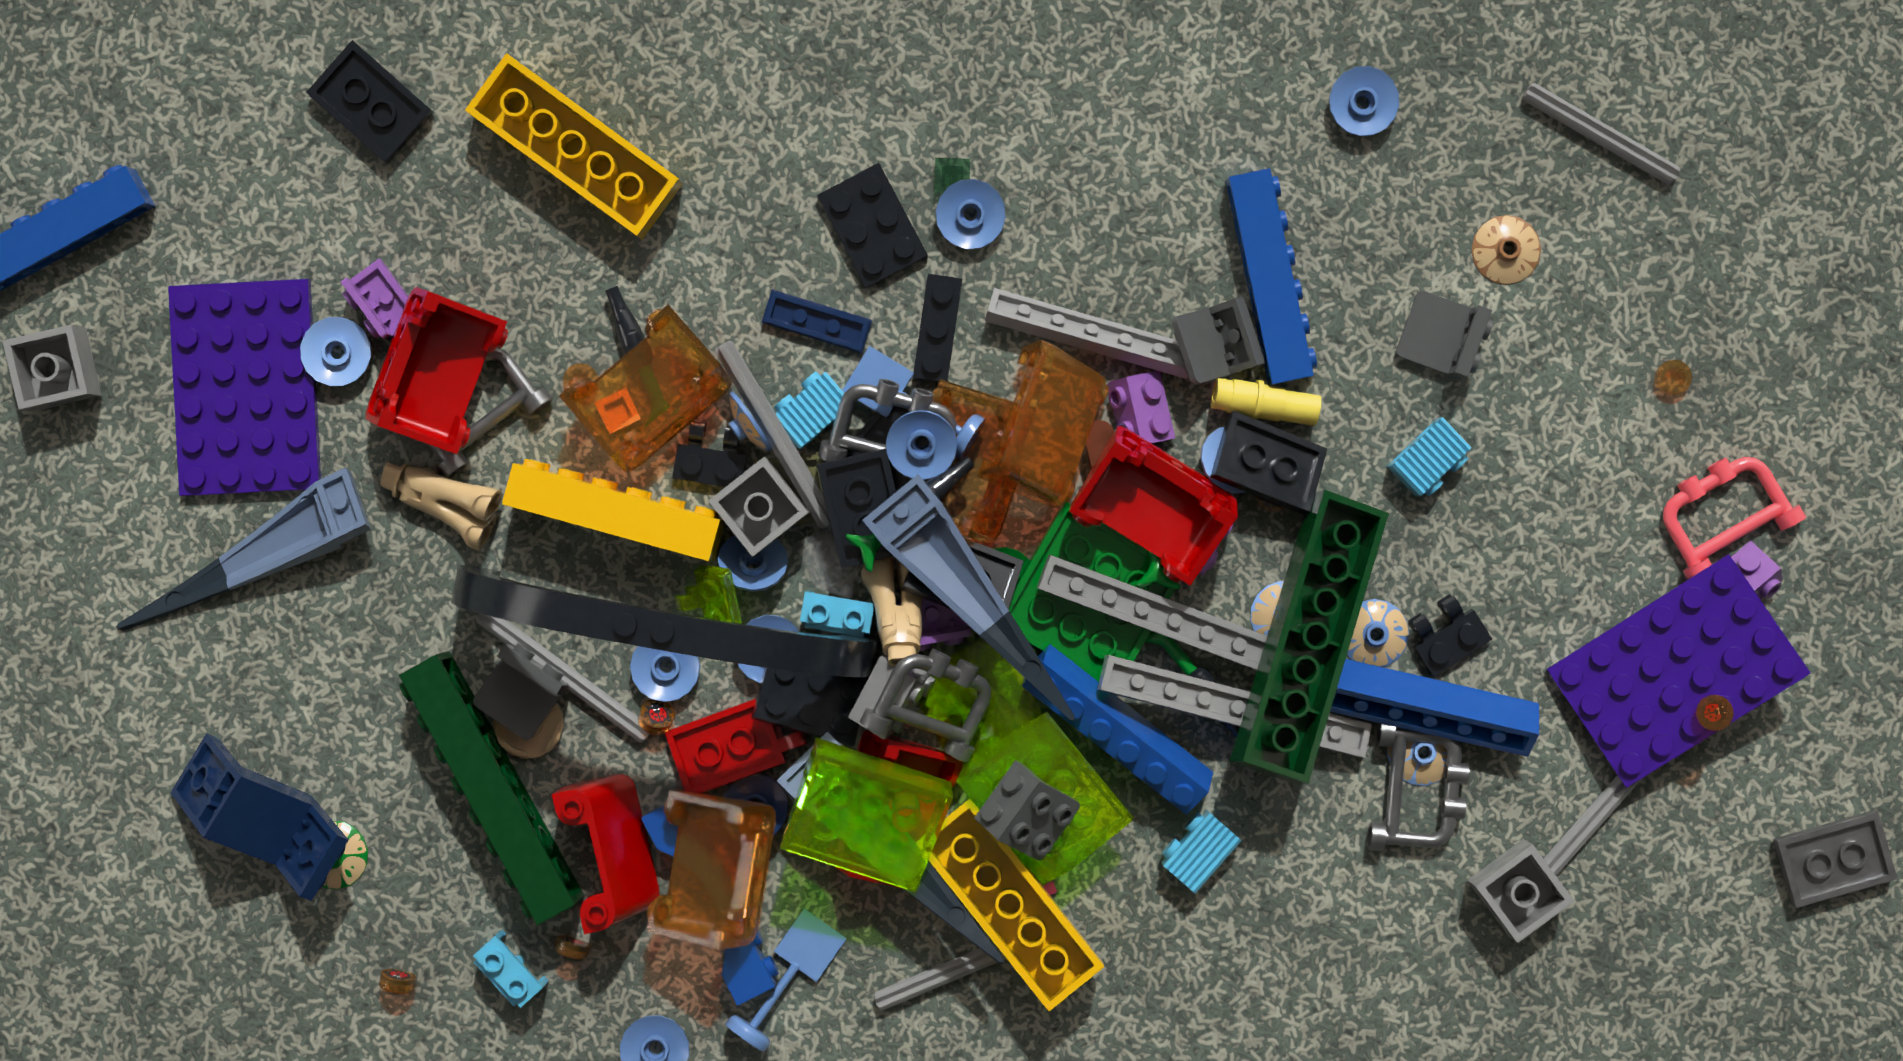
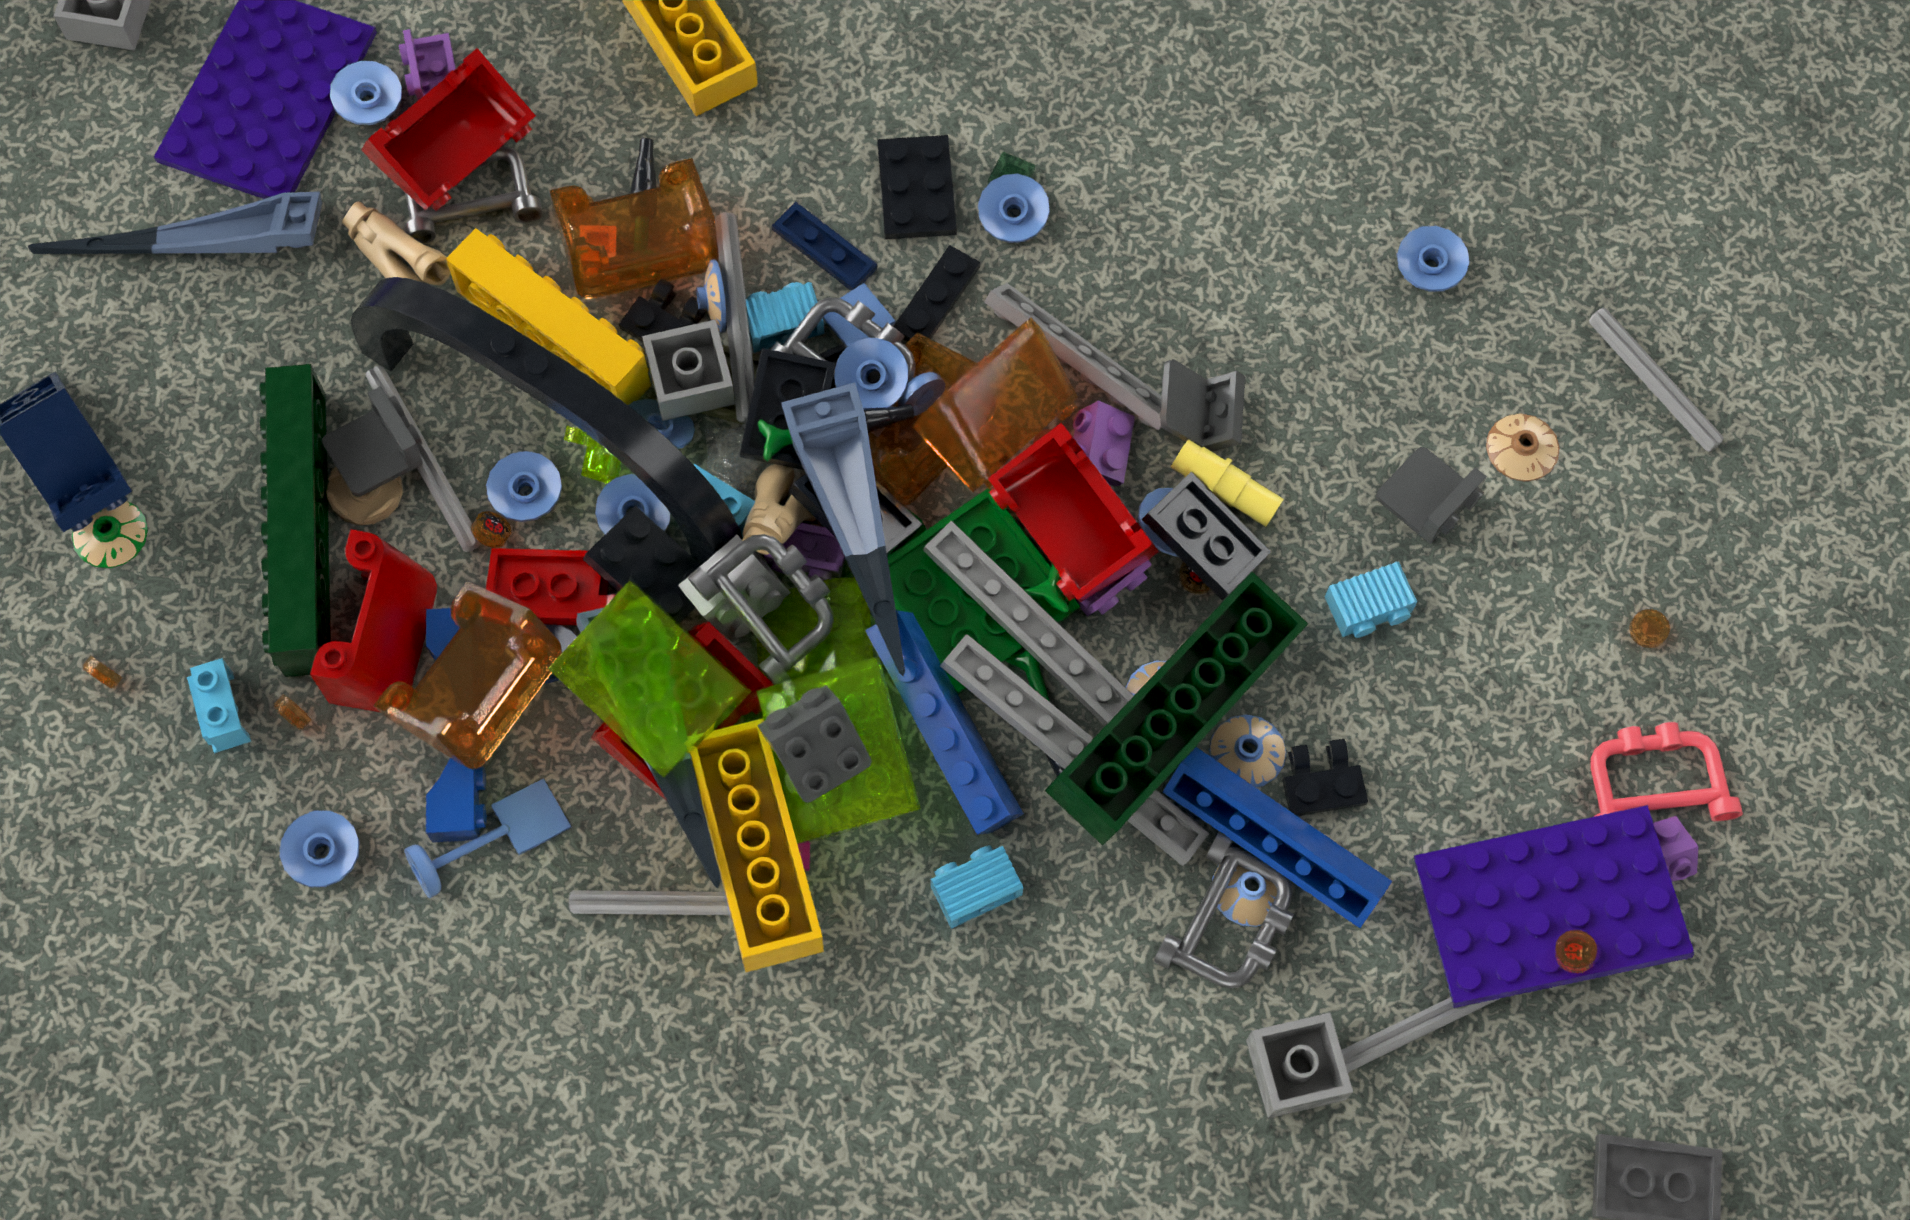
camera: 20 degrees right, 20 degrees down
blue brick [1225,168,1317,385] -> none

